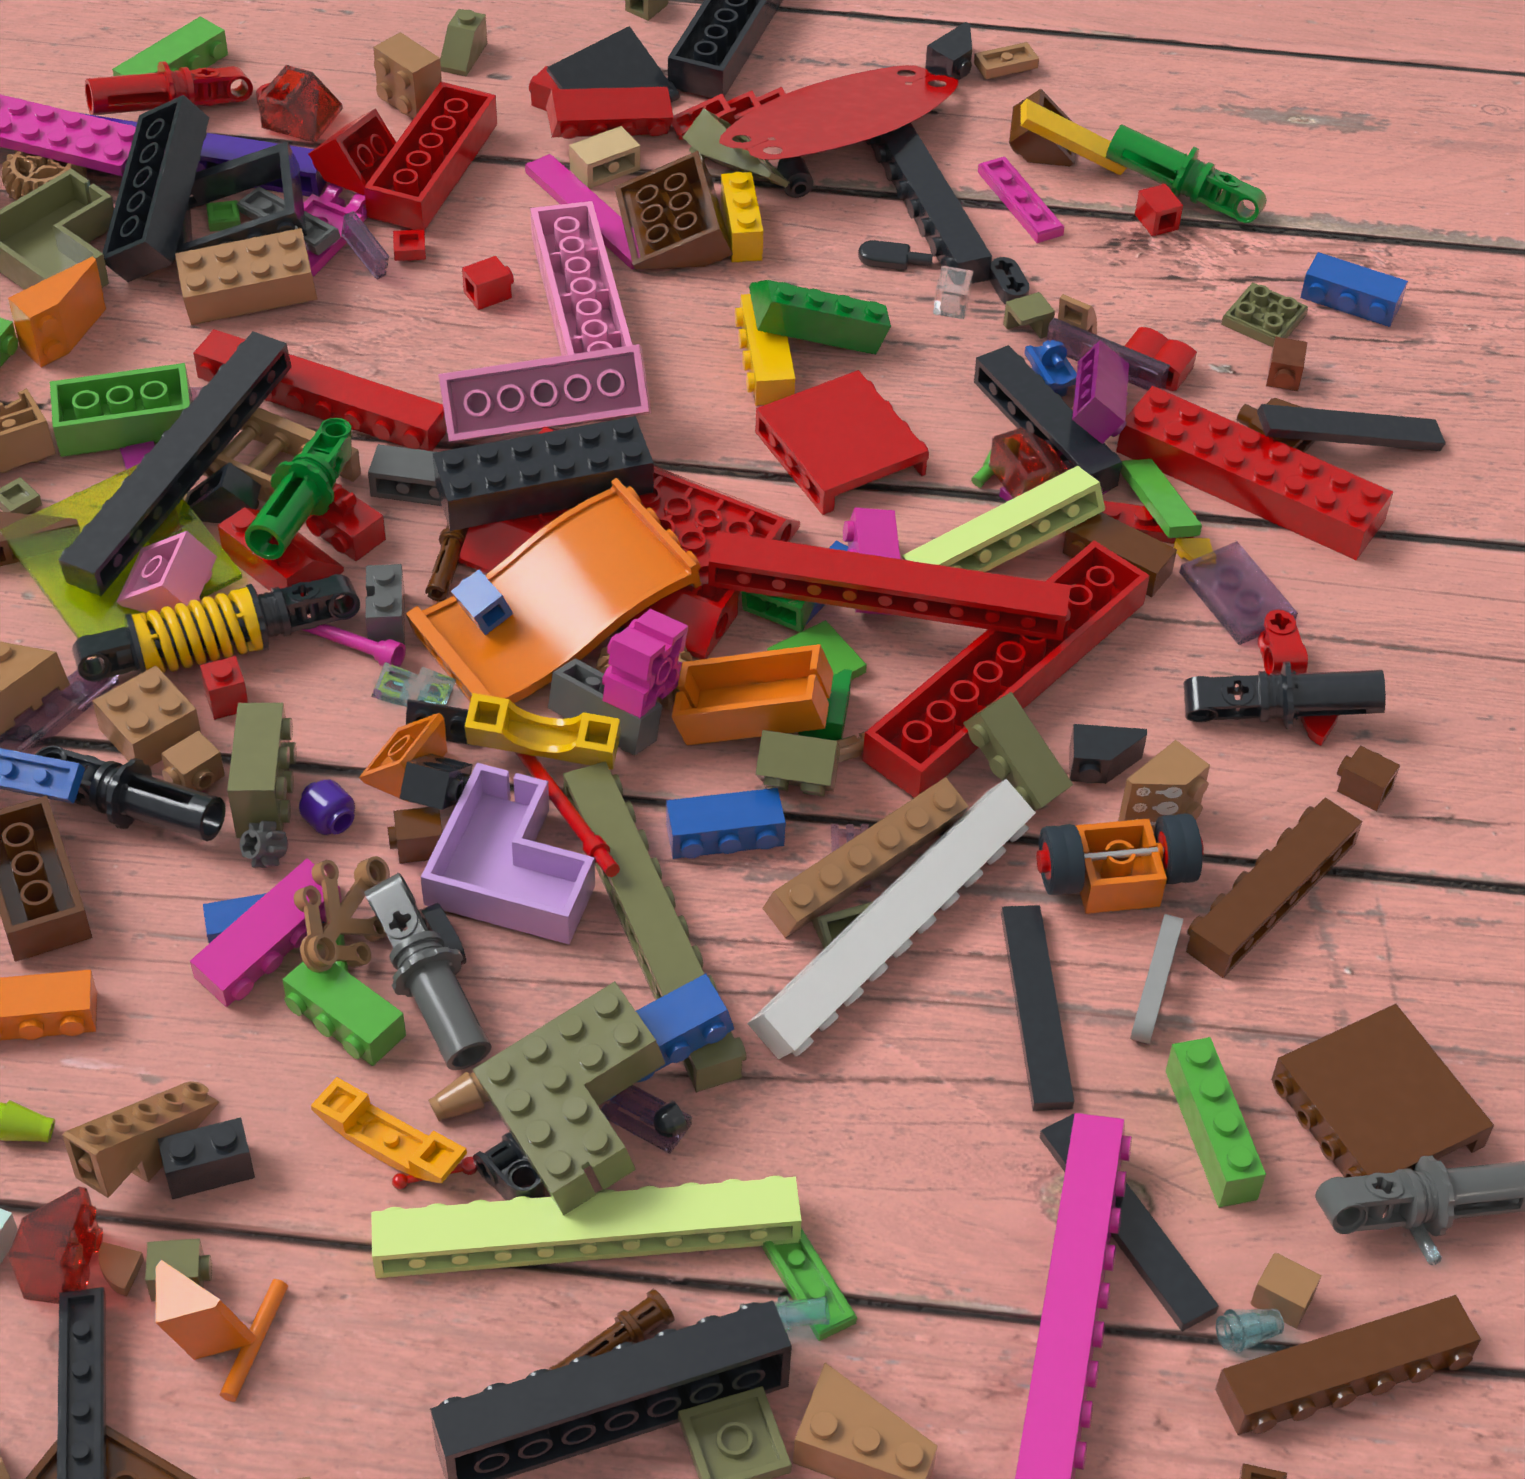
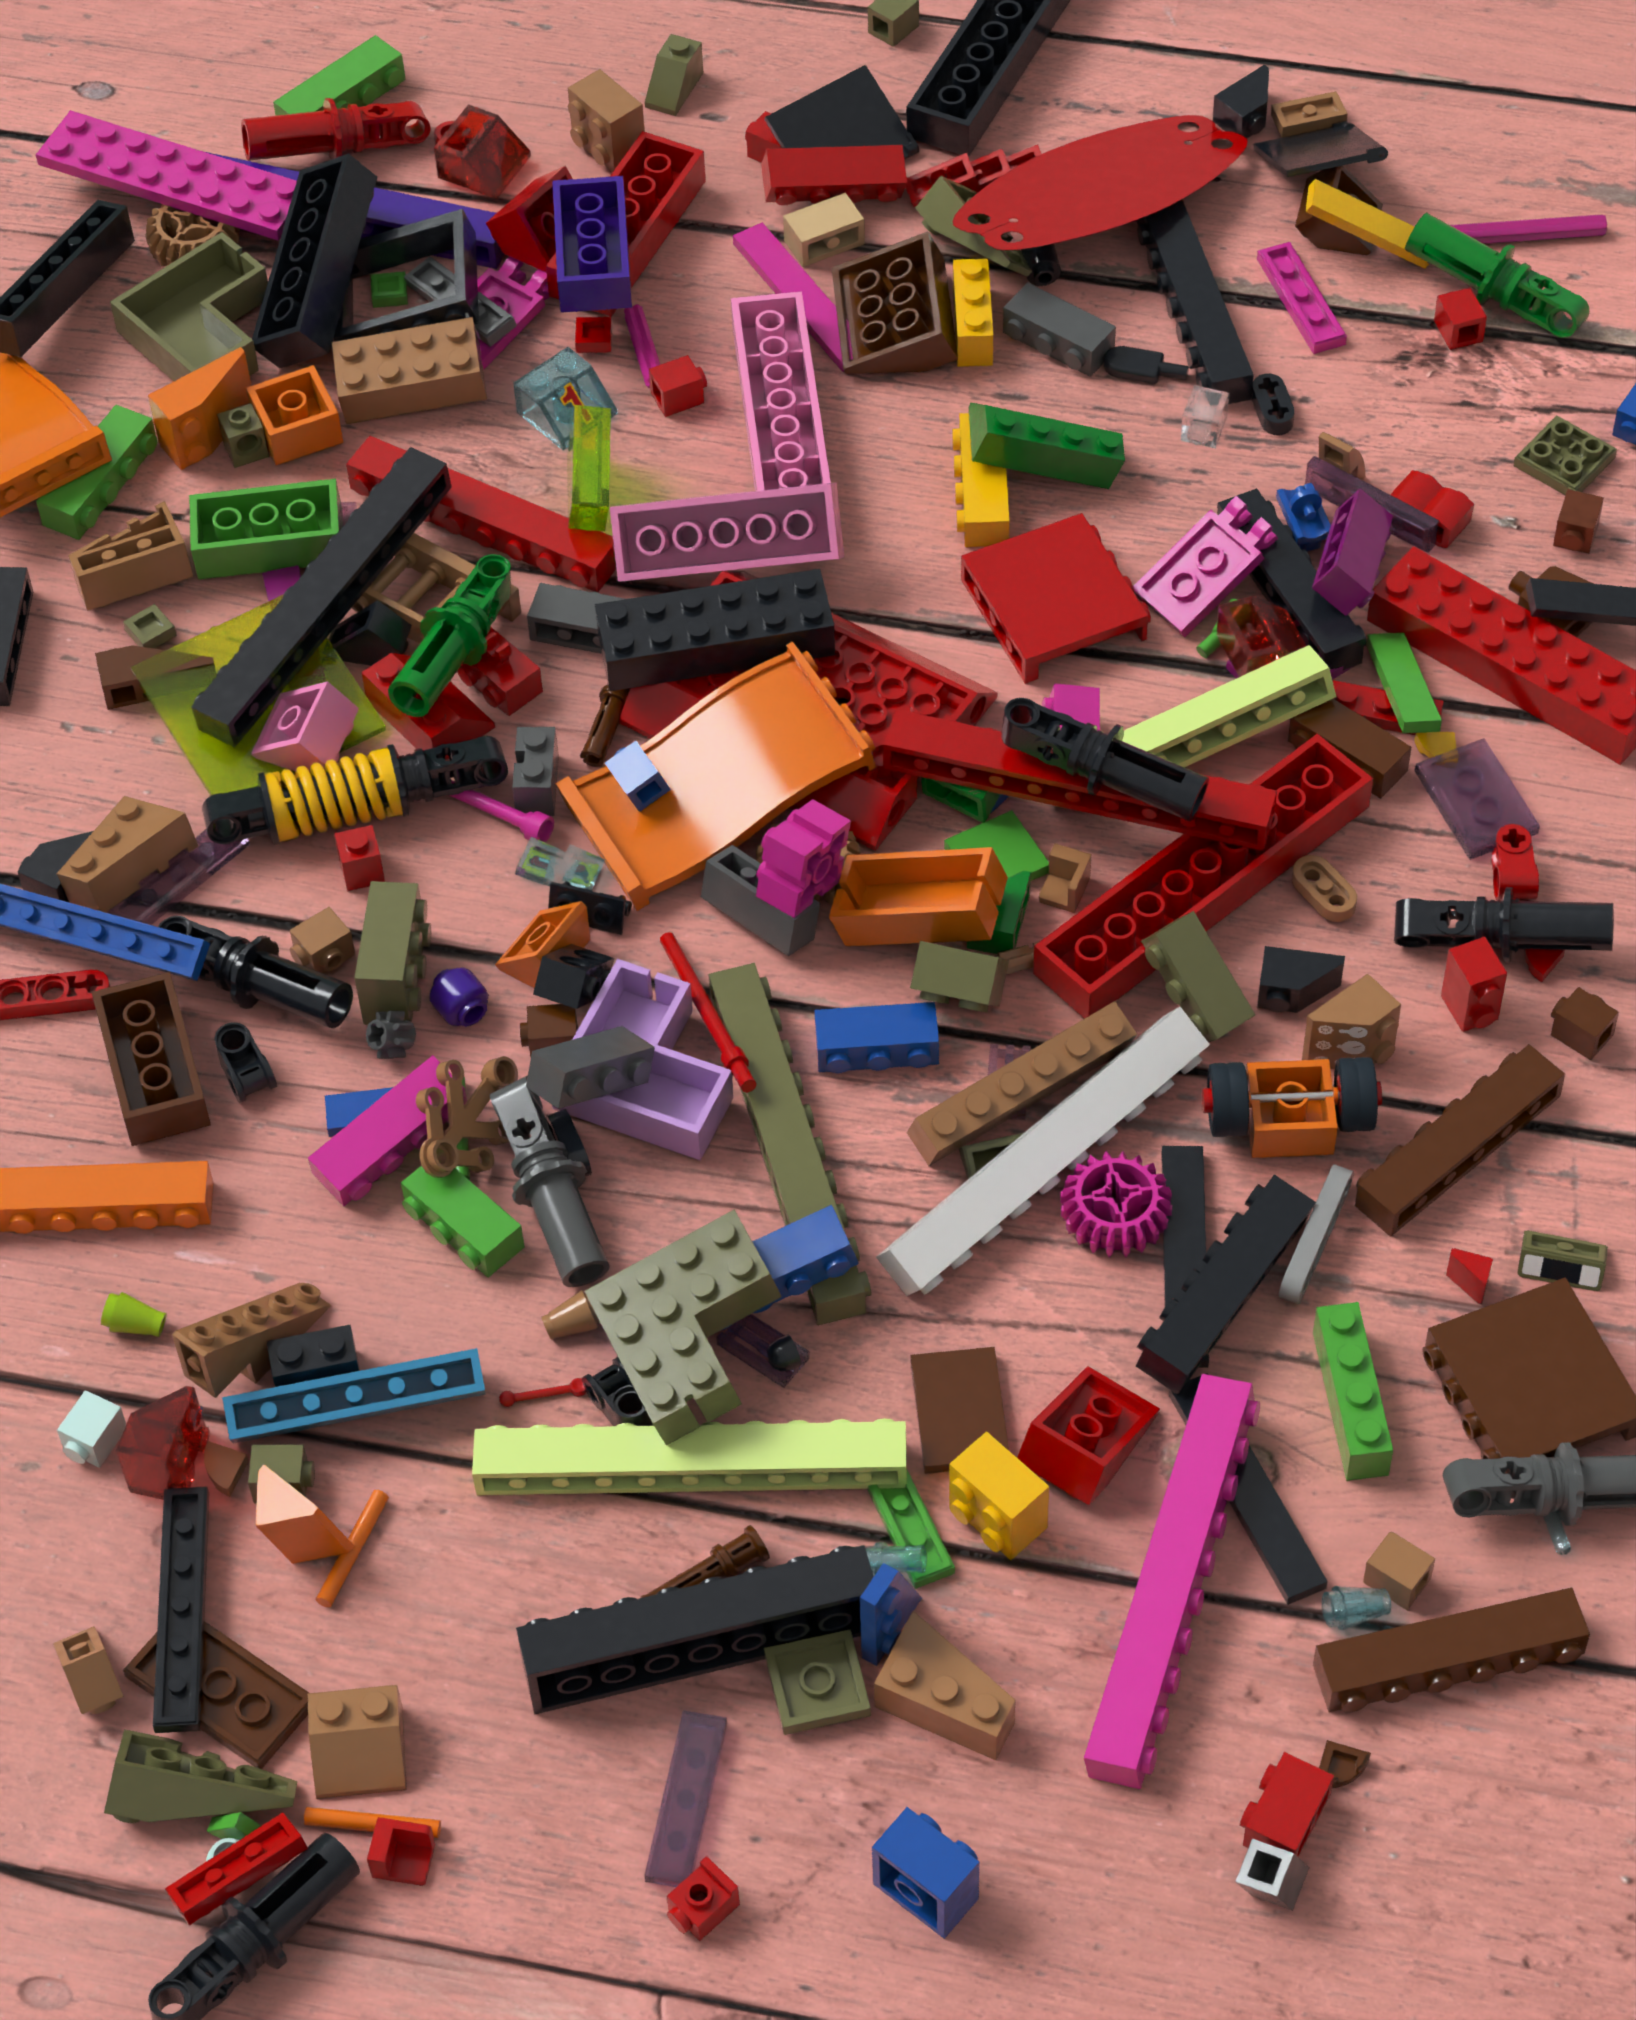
camera: 10 degrees right, 5 degrees up
medium nougat brick [92,666,201,767] -> none
light orange slope [311,1077,467,1183] -> none
clear purple tile [341,211,390,279] -> none
yellow arch [465,693,620,770] -> none
olive panel [1003,292,1055,339] -> none
none -> black piece [214,1022,277,1103]
none -> olive brick [217,403,269,468]
none -> dark azure brick [222,1348,486,1444]
none -> orange brick [246,365,344,465]
none -> clear light blue slope [513,347,618,451]
none -> dark grey brick [526,1026,655,1109]
none -> dark purple brick [553,176,632,313]
none -> clear neon green slope [567,405,611,532]
none -> dark pink axle [624,304,660,388]
none -> blue wing [860,1563,922,1666]
none -> reddish brown tile [910,1347,1009,1474]
none -> yellow brick [949,1431,1049,1560]
none -> black piece [1001,698,1209,822]
none -> dark grey brick [1003,282,1116,377]
none -> red slope [1017,1366,1160,1505]
none -> medium nougat panel [1039,843,1092,913]
none -> dark pink gear [1060,1150,1172,1258]
none -> tile [1133,496,1278,638]
none -> black brick [1136,1175,1316,1395]
none -> black piece [1253,121,1388,177]
none -> medium nougat plate [1292,855,1357,922]
none -> red brick [1441,937,1507,1032]
none -> red slope [1446,1248,1493,1304]
none -> dark pink axle [1451,215,1607,244]
none -> olive slope [1517,1230,1608,1291]

